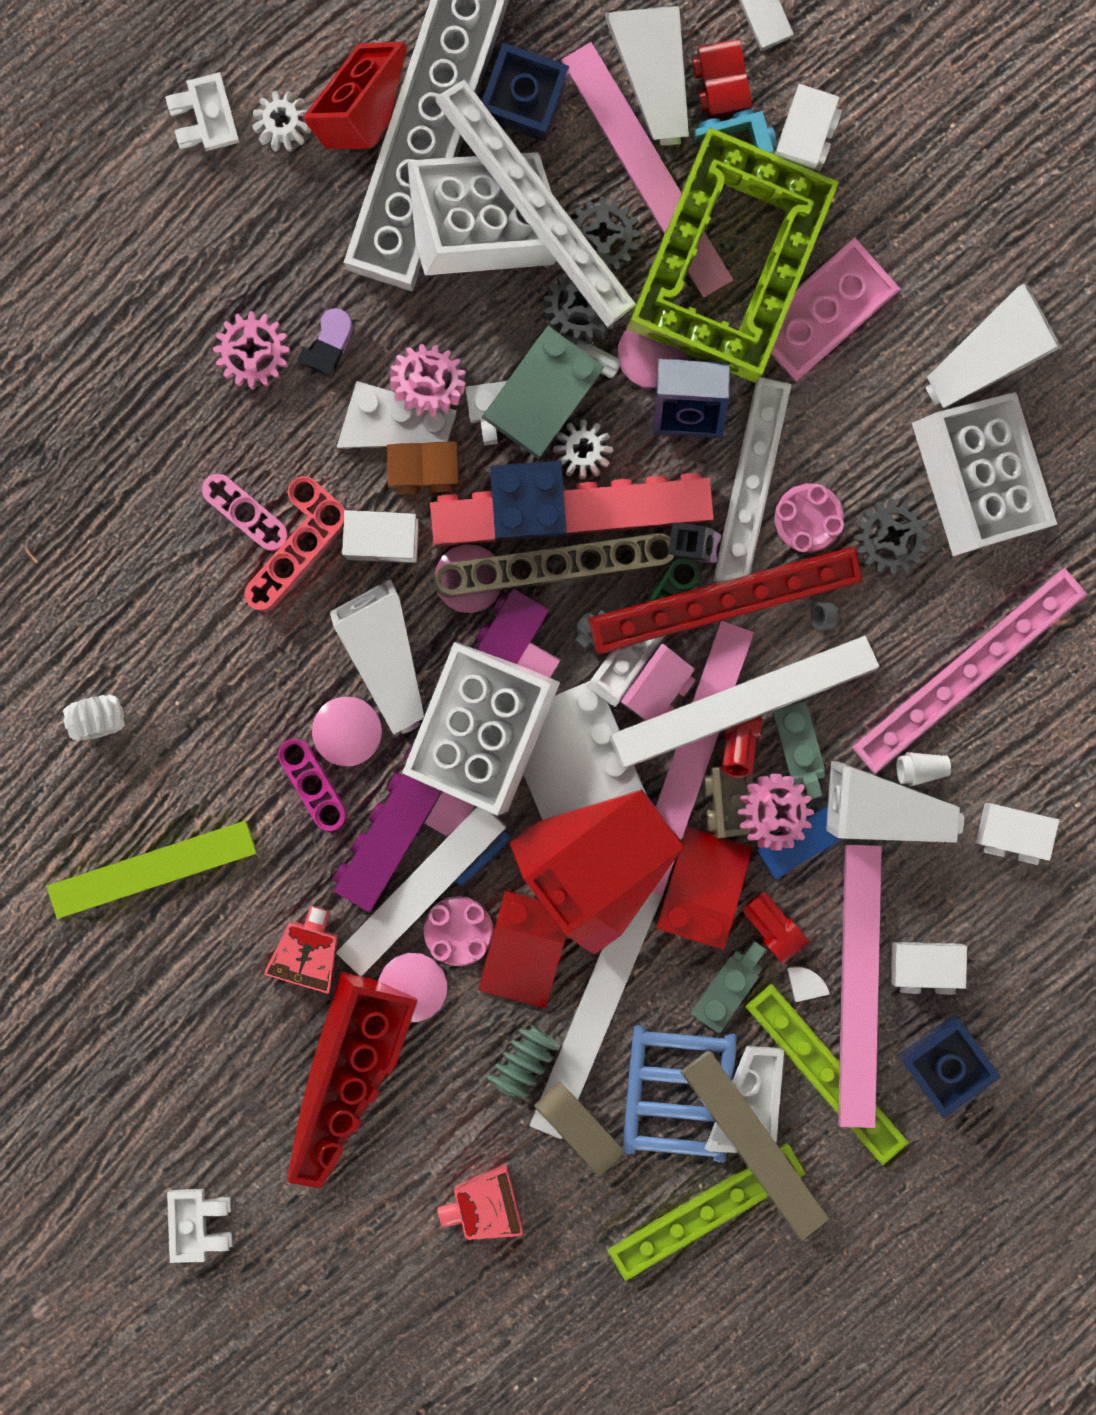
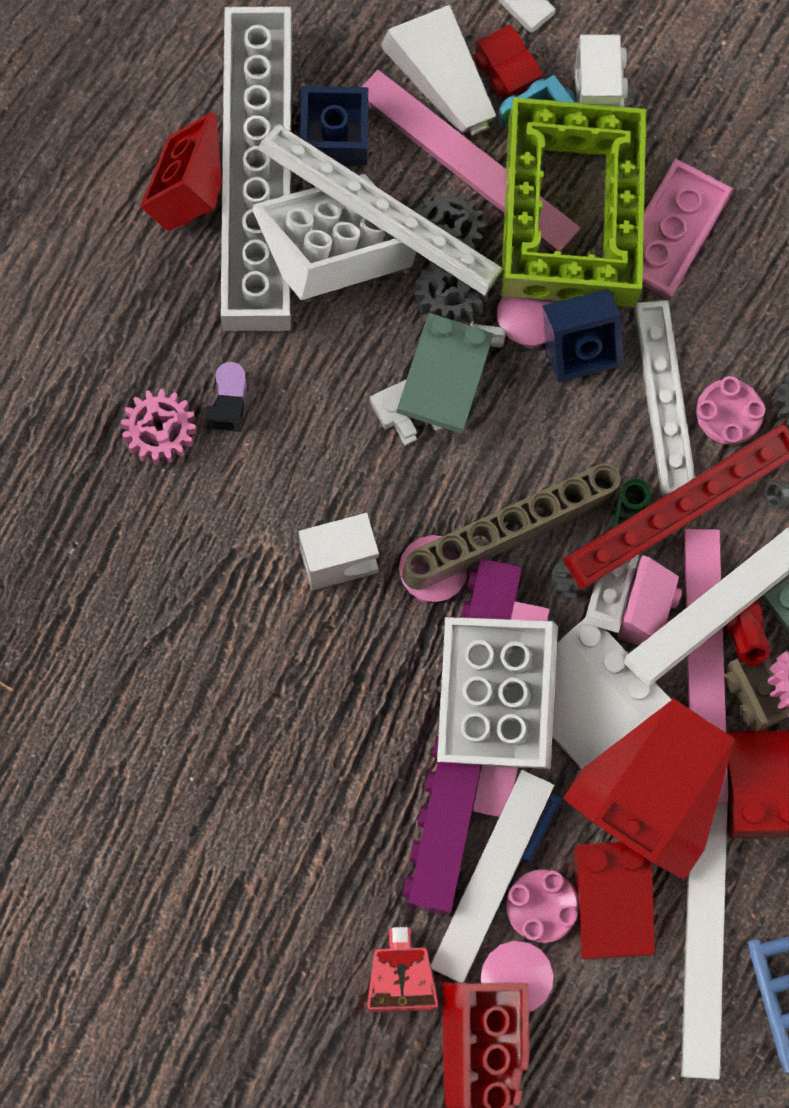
camera: 15 degrees left, 15 degrees down
lime tile [46,820,257,919] -> none
white gear [63,695,125,741] -> none
white plate [165,72,239,151] -> none
bright pink beam [202,474,289,551] -> none
coral beam [244,476,345,612] -> none
white gear [252,91,311,152] -> none
dark pink beam [278,739,348,831] -> none
bright pink dish [312,697,382,766] -> none
white slope [330,579,424,734] -> none
white wing [337,381,457,449] -> none
dark orange brick [387,442,460,495] -> none
bright pink gear [390,344,466,417] -> none
coral brick [430,473,714,547] -> none
sand green piece [487,1023,560,1102] -> none
dark blue brick [490,461,566,541] -> none
dark tan beam [534,1081,625,1177] -> none
white gear [553,420,613,480] -> none
black leg [668,523,722,564] -> none

